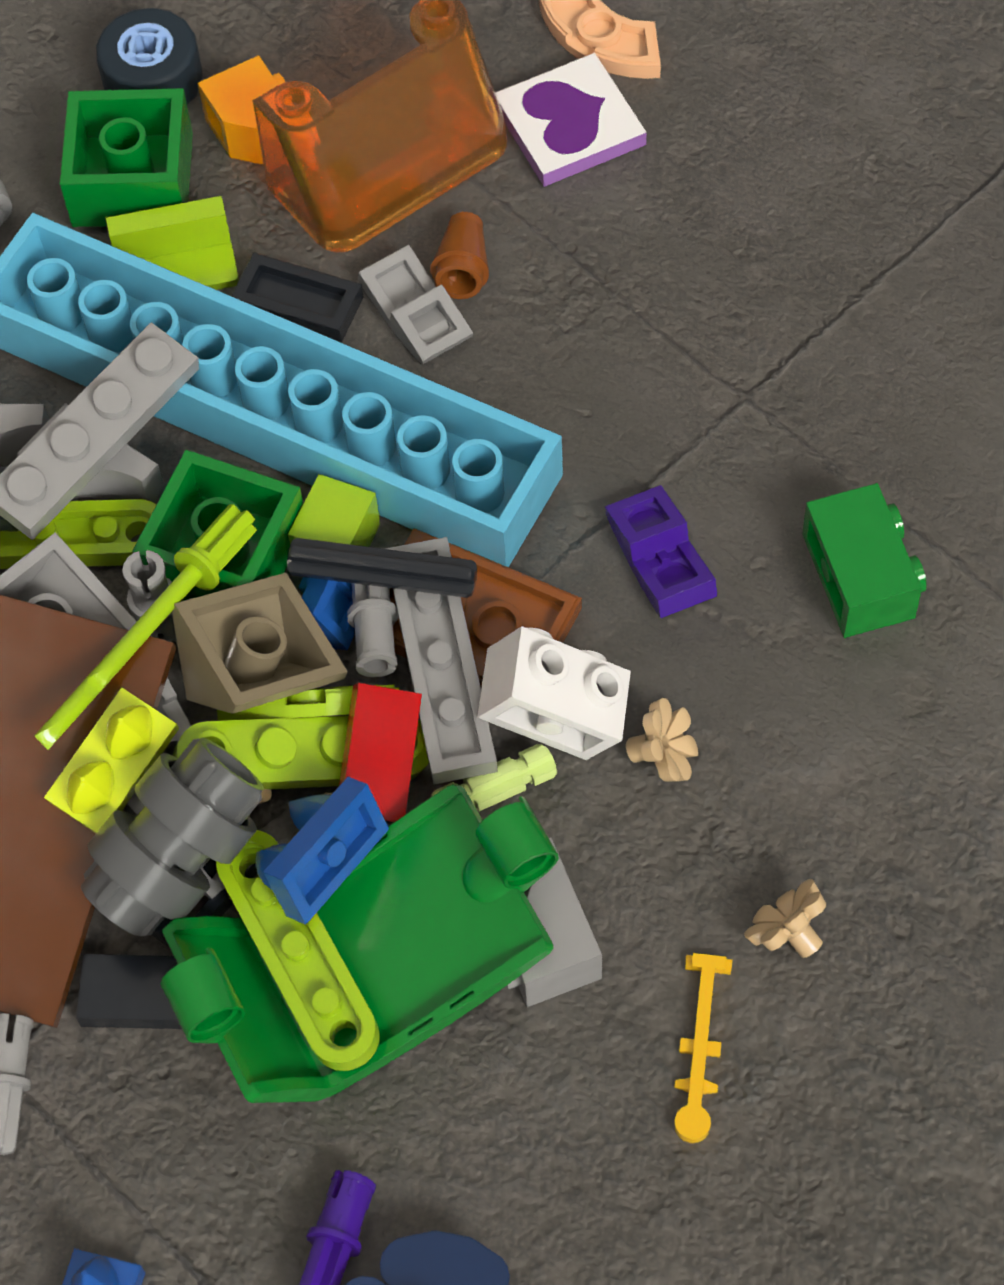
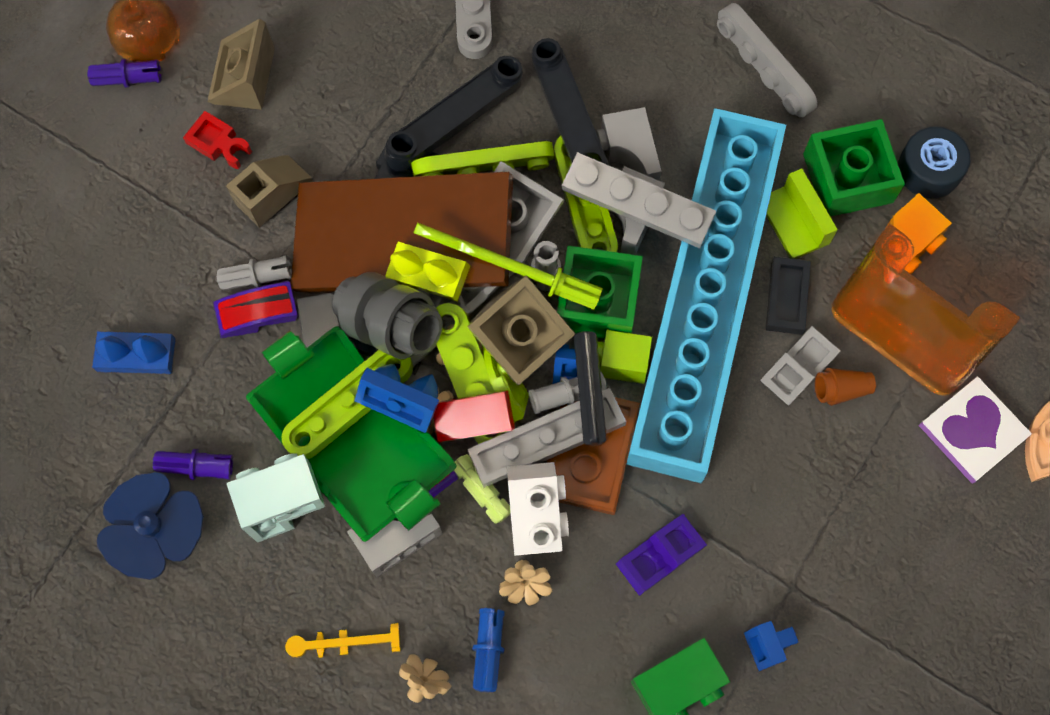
camera: 75 degrees right, 10 degrees up
none -> slope [213,281,298,338]
none -> light aqua brick [227,454,325,543]
none -> blue axle [472,608,505,692]
none -> blue tile [744,621,799,671]

